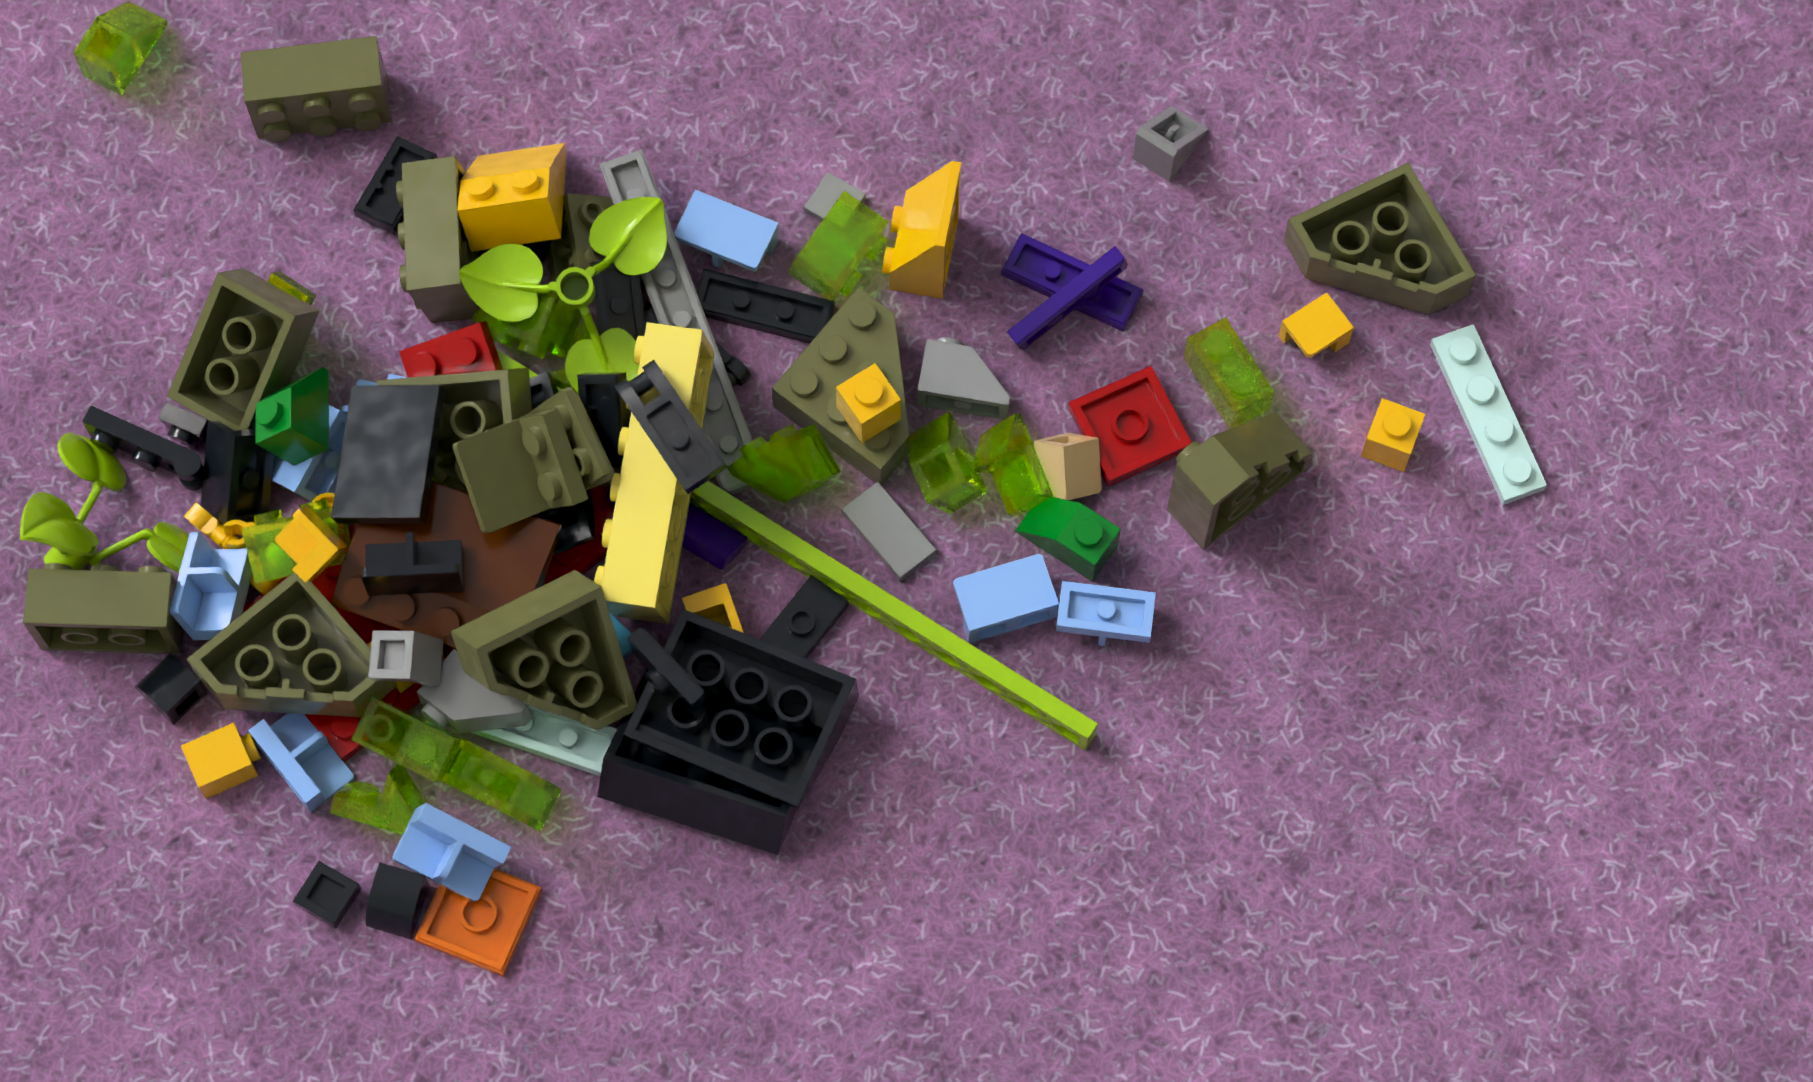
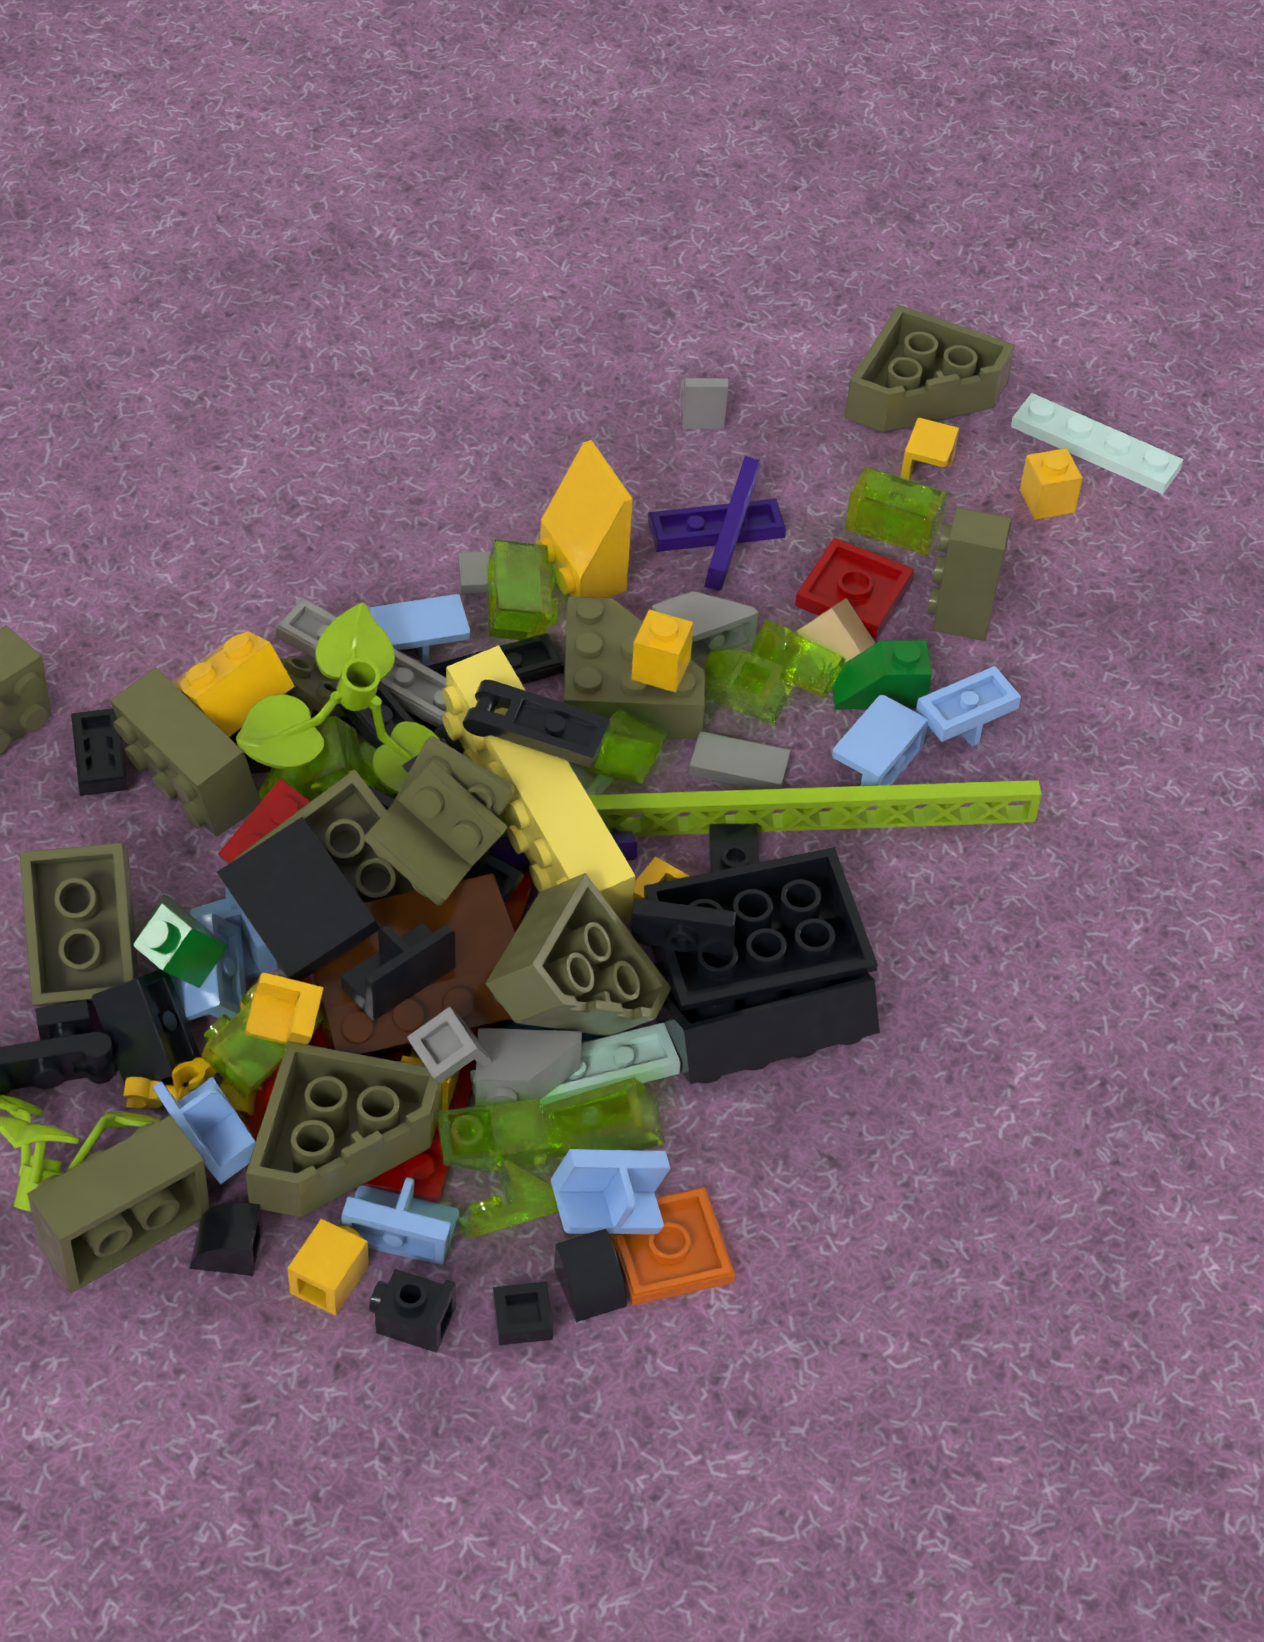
camera: 40 degrees left, 20 degrees down
none -> black brick [369,1269,456,1353]

